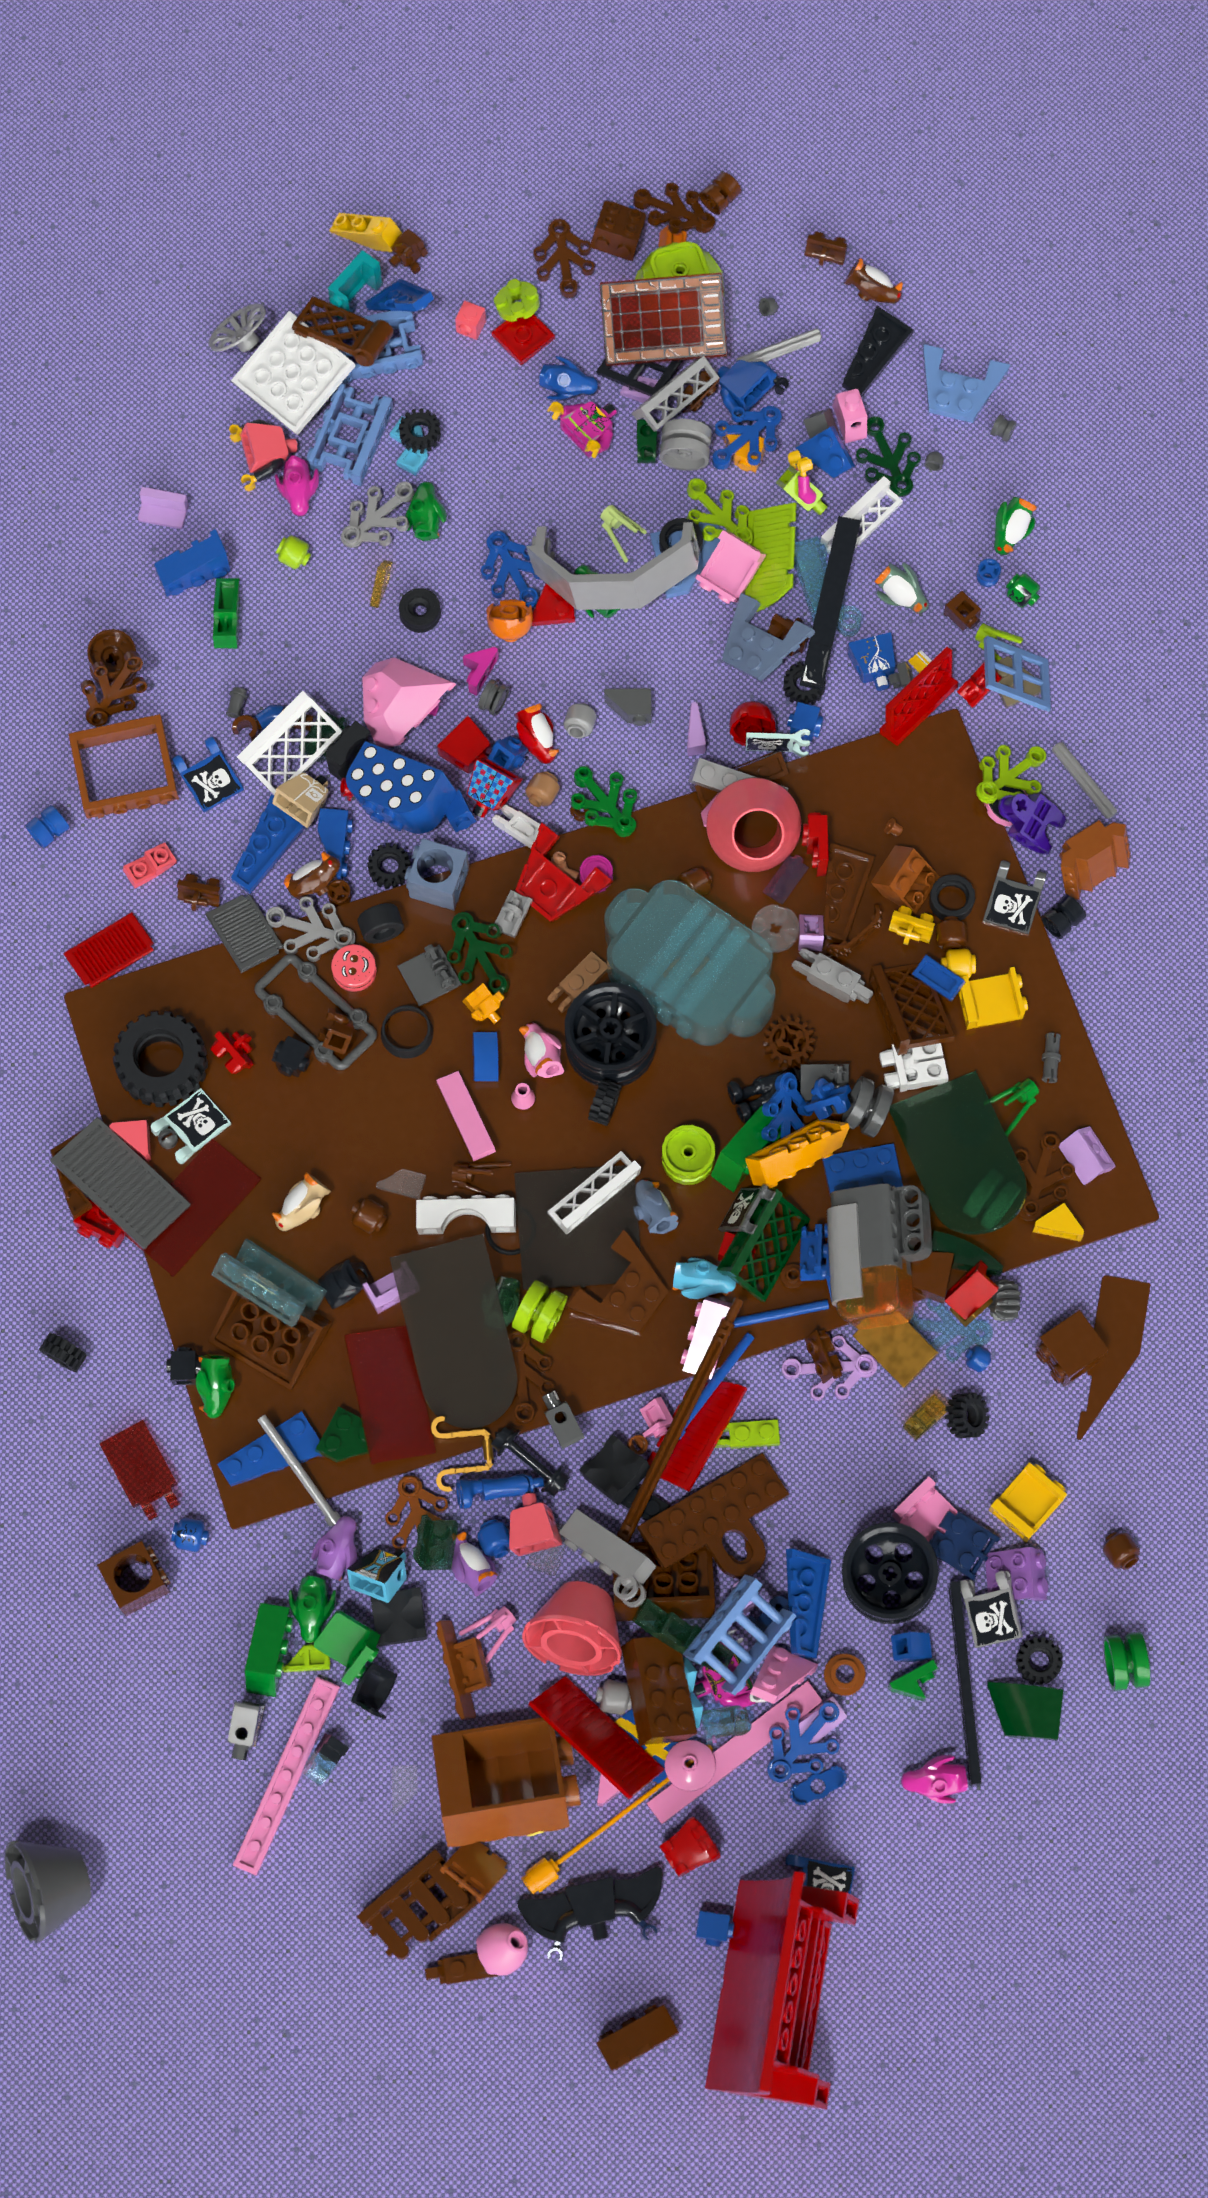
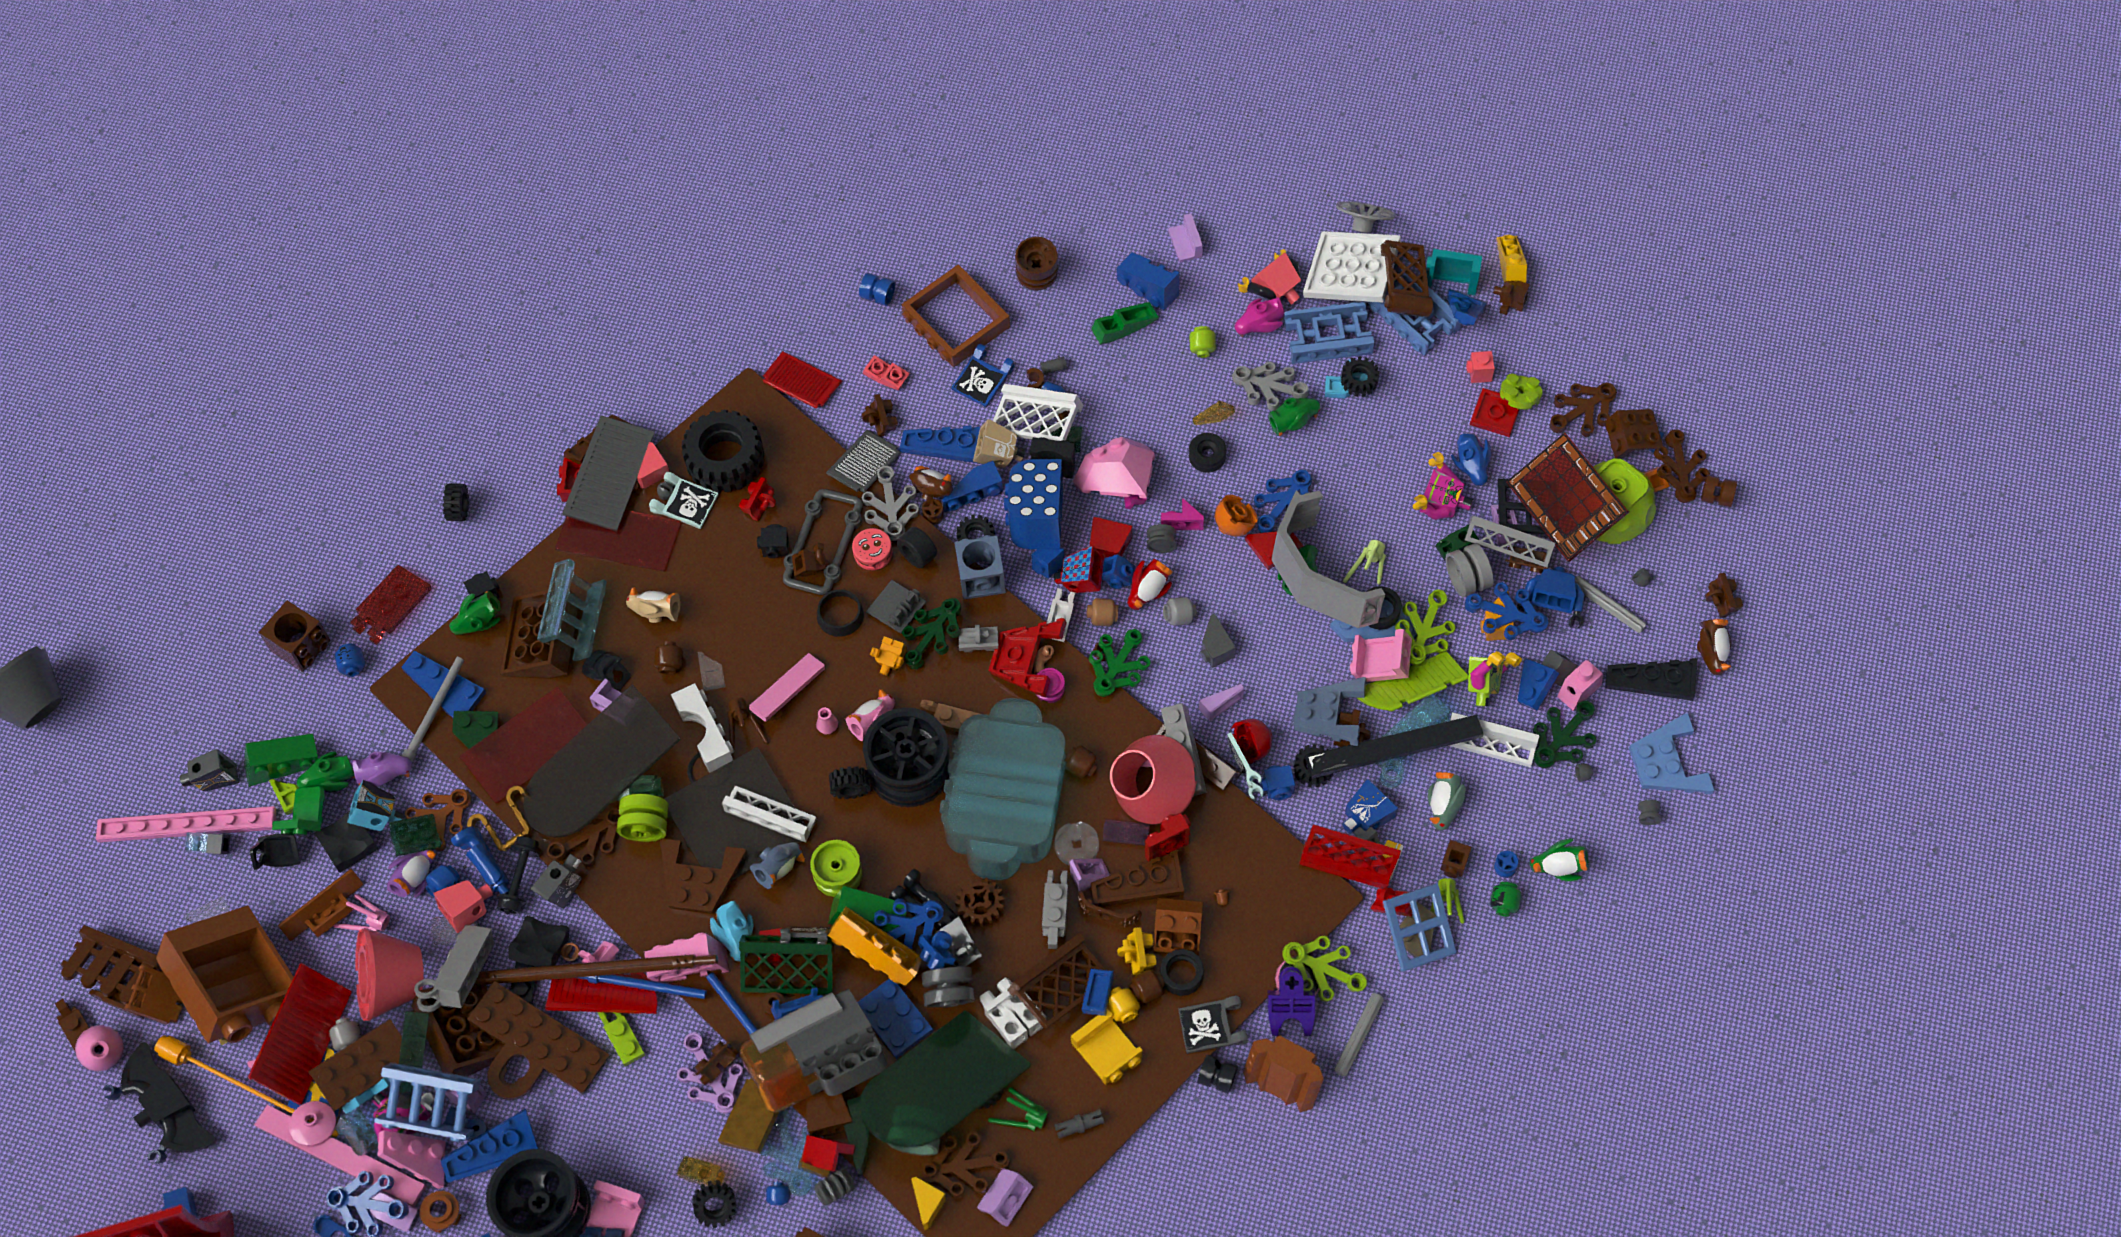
camera: 65 degrees right, 10 degrees down
reddish brown plant [80,651,147,727] -> none
blue slope [472,1032,498,1081] -> none
reddish brown wedge [596,2003,679,2073] -> none
red piece [659,1817,721,1877] -> none

